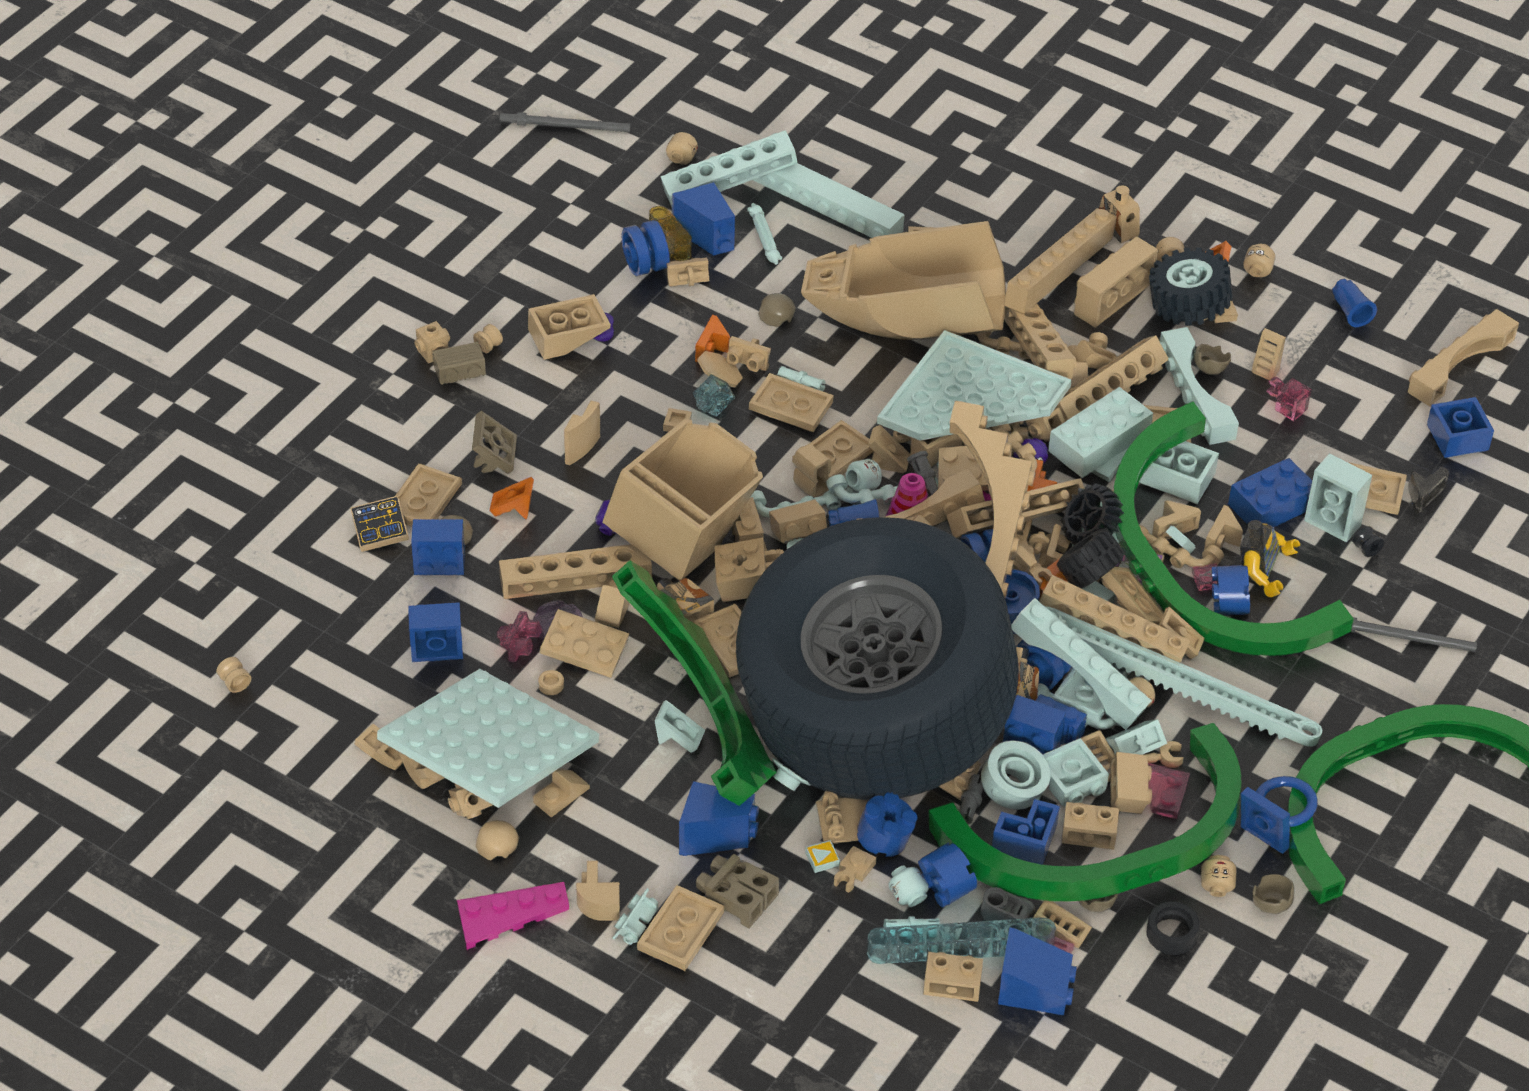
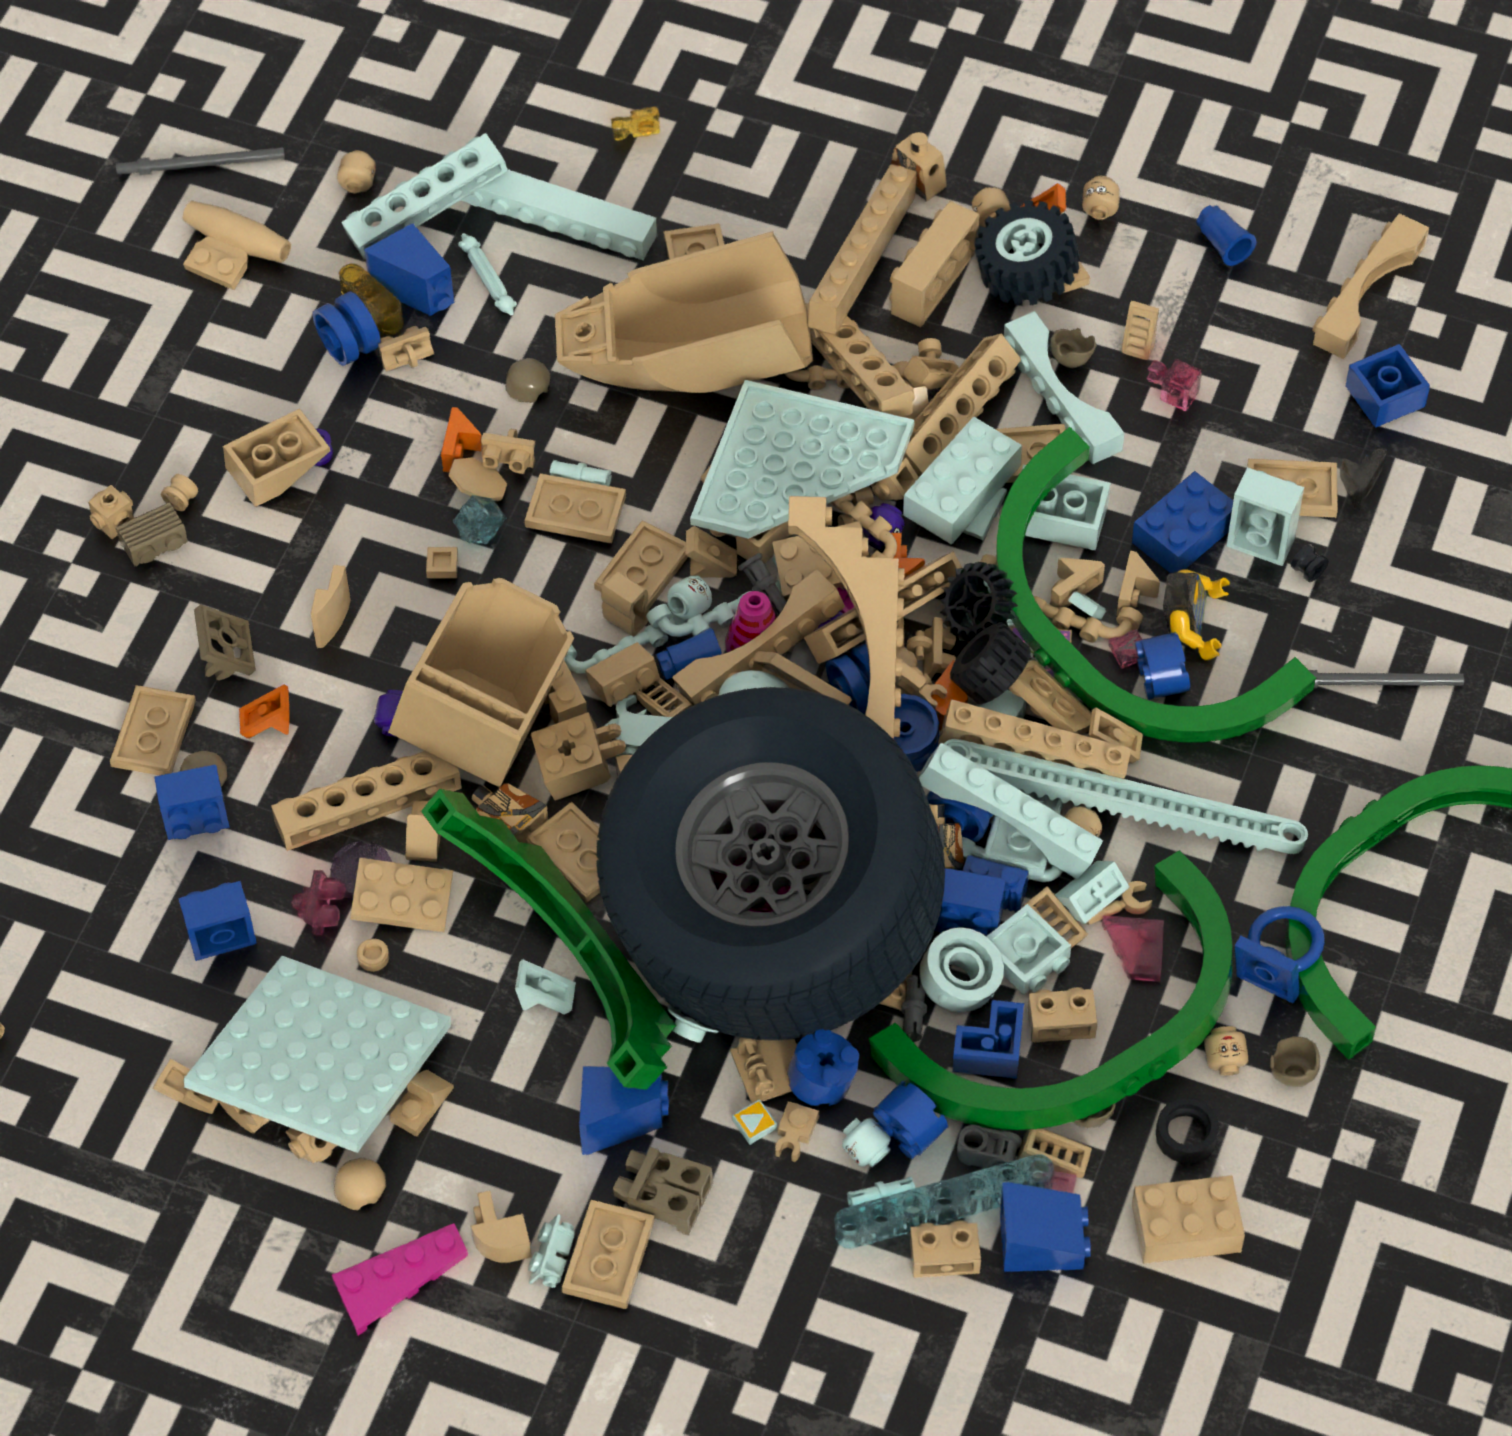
camera: 10 degrees left, 10 degrees up
black tile [350,496,409,552] -> none
tan brick [1110,752,1152,814] -> none
none -> tan plate [183,201,291,290]
none -> clear yellow plate [611,107,660,140]
none -> tan brick [1132,1175,1245,1264]

